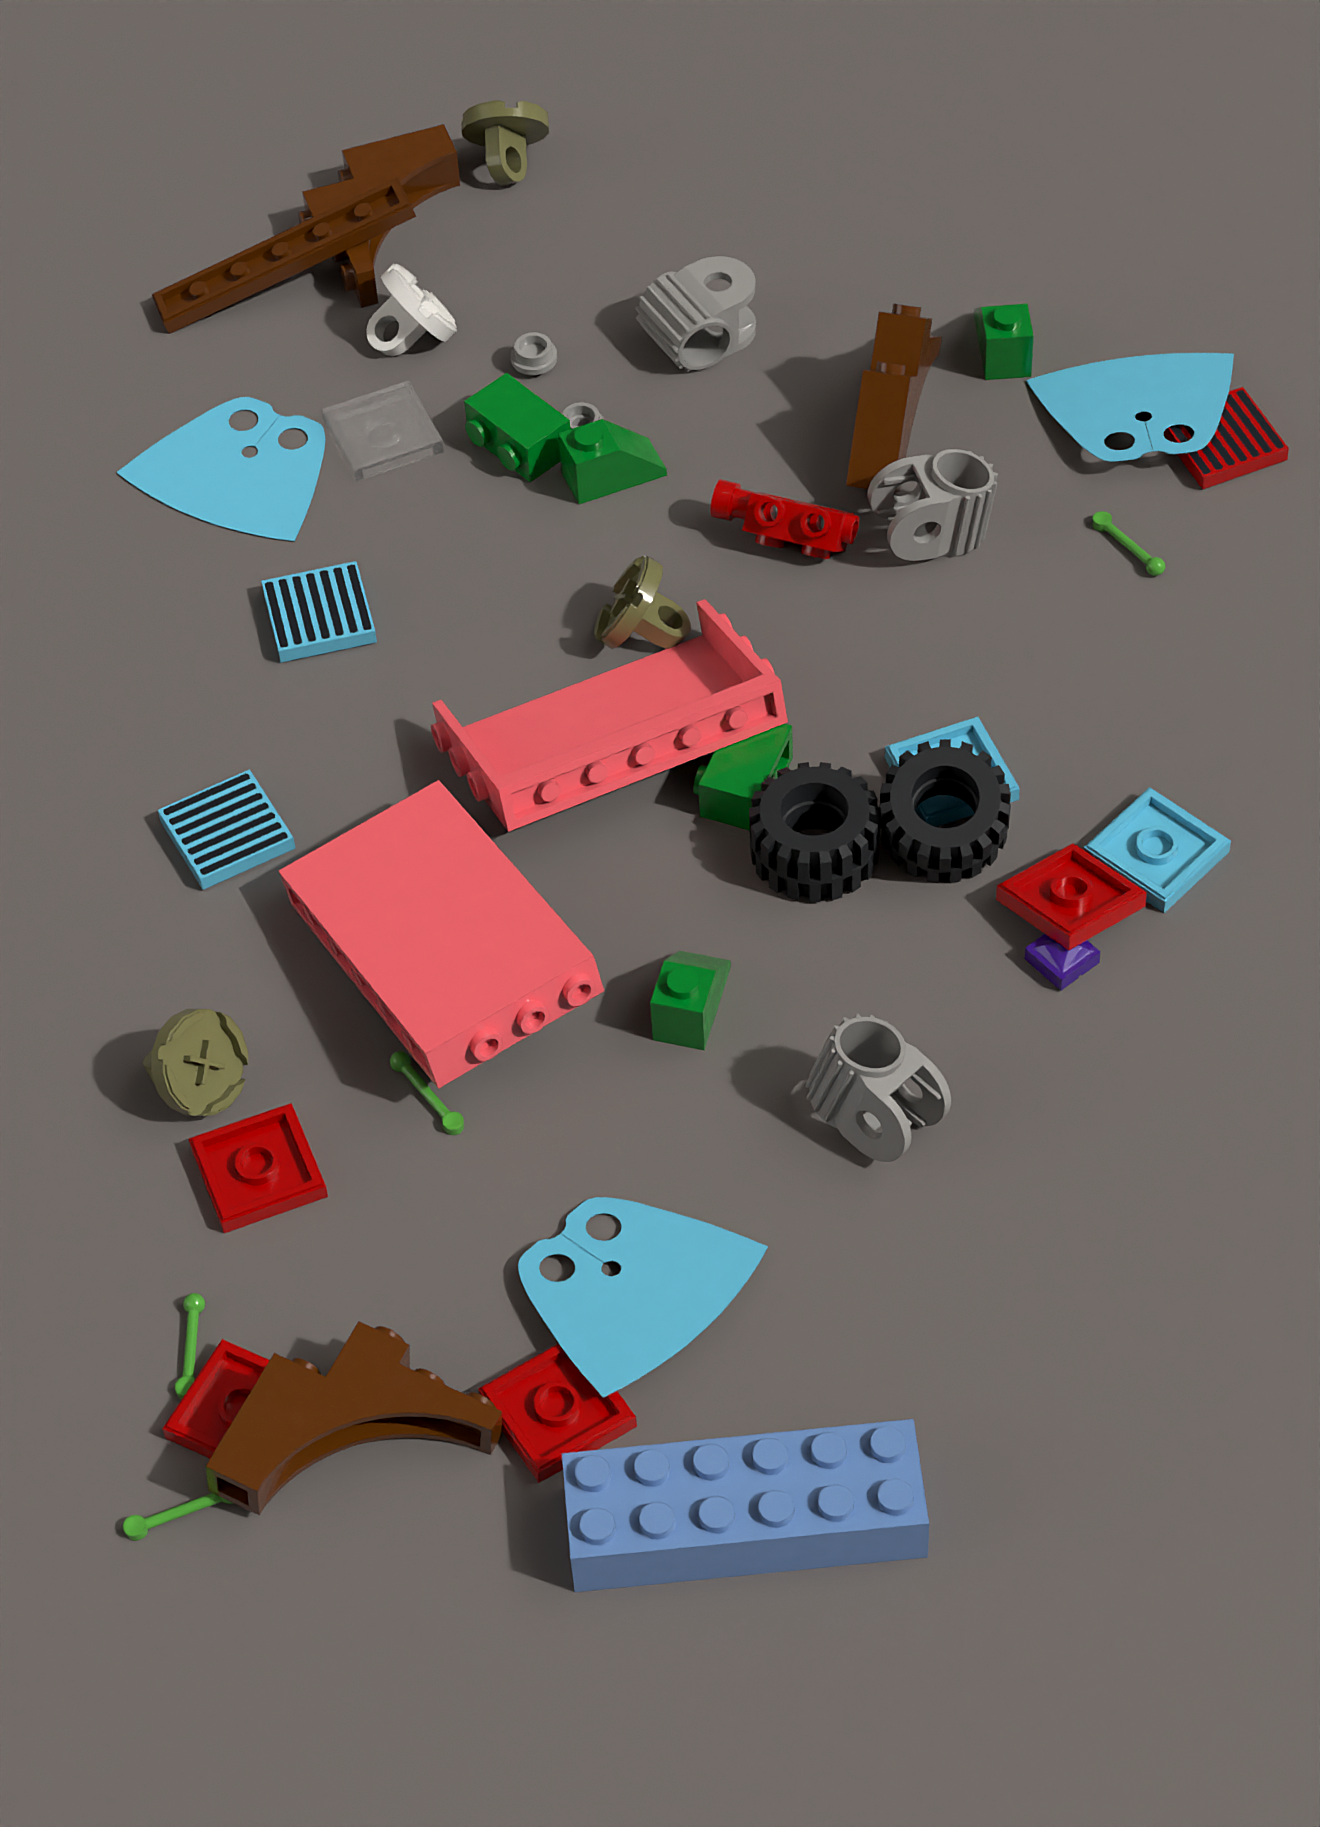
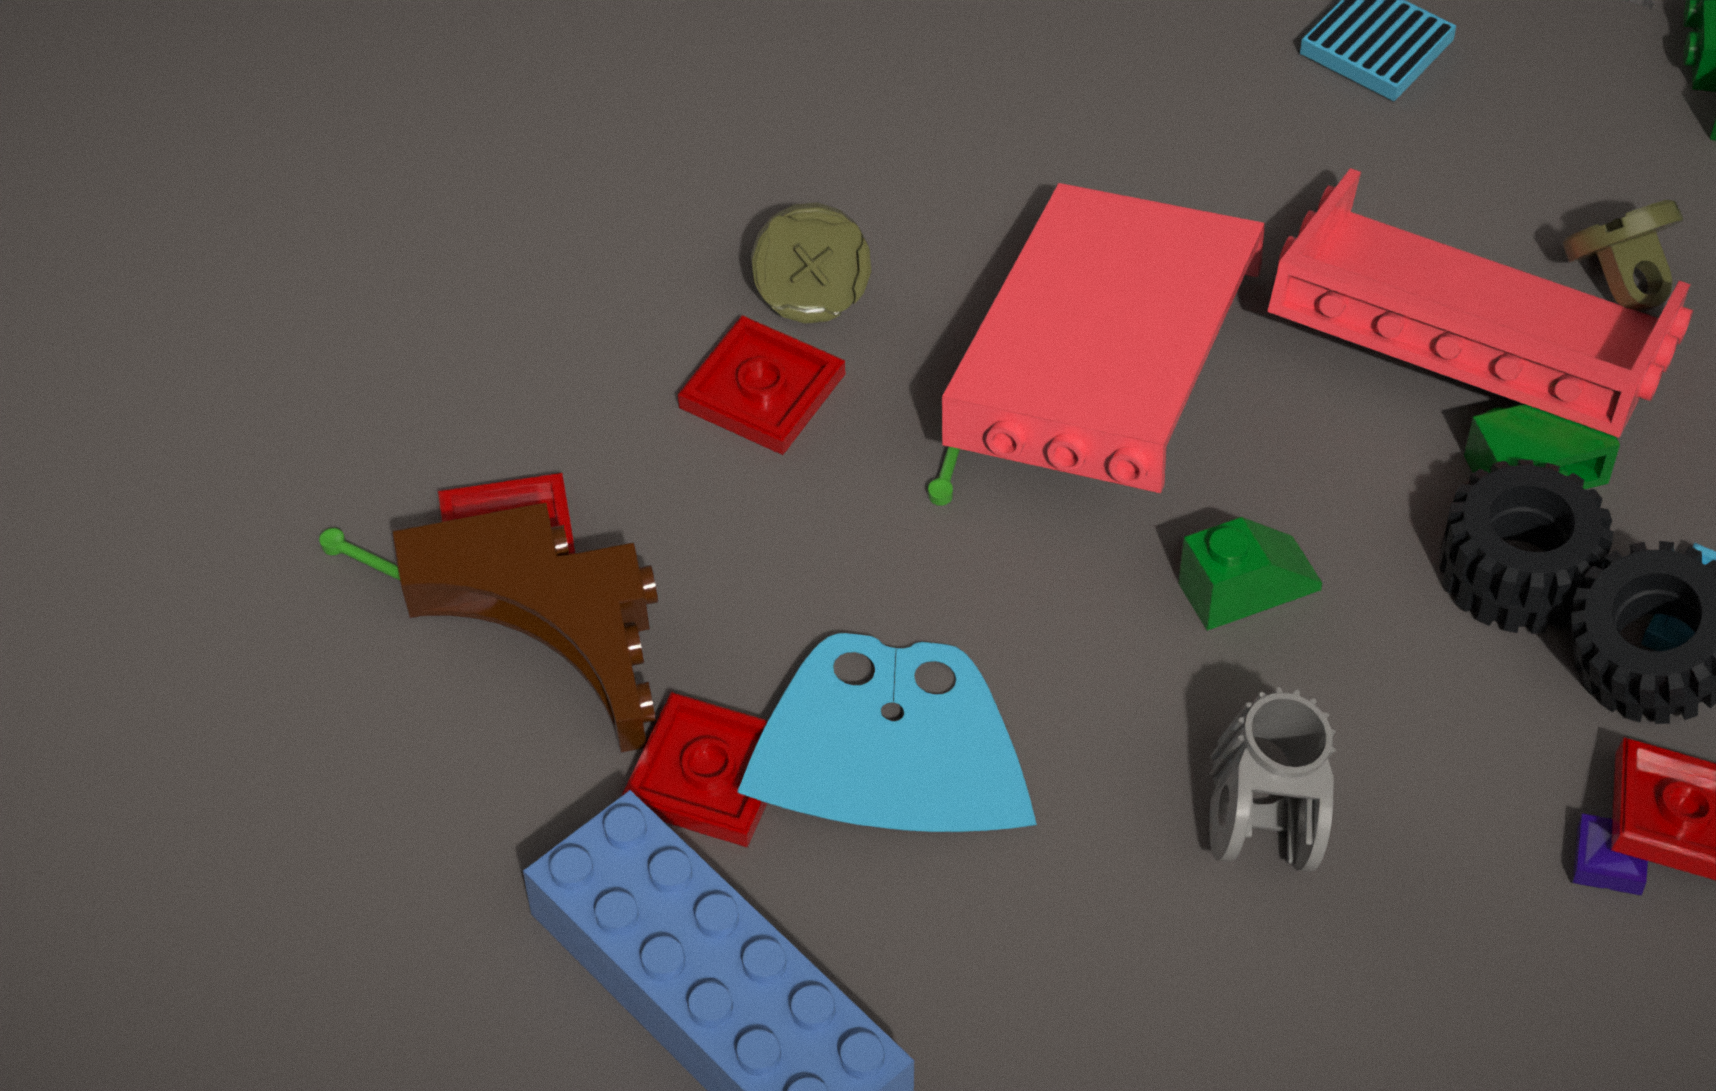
camera: 50 degrees right, 0 degrees up
tile [158,769,296,890] -> none
bright green hinge [175,1293,205,1400] -> none

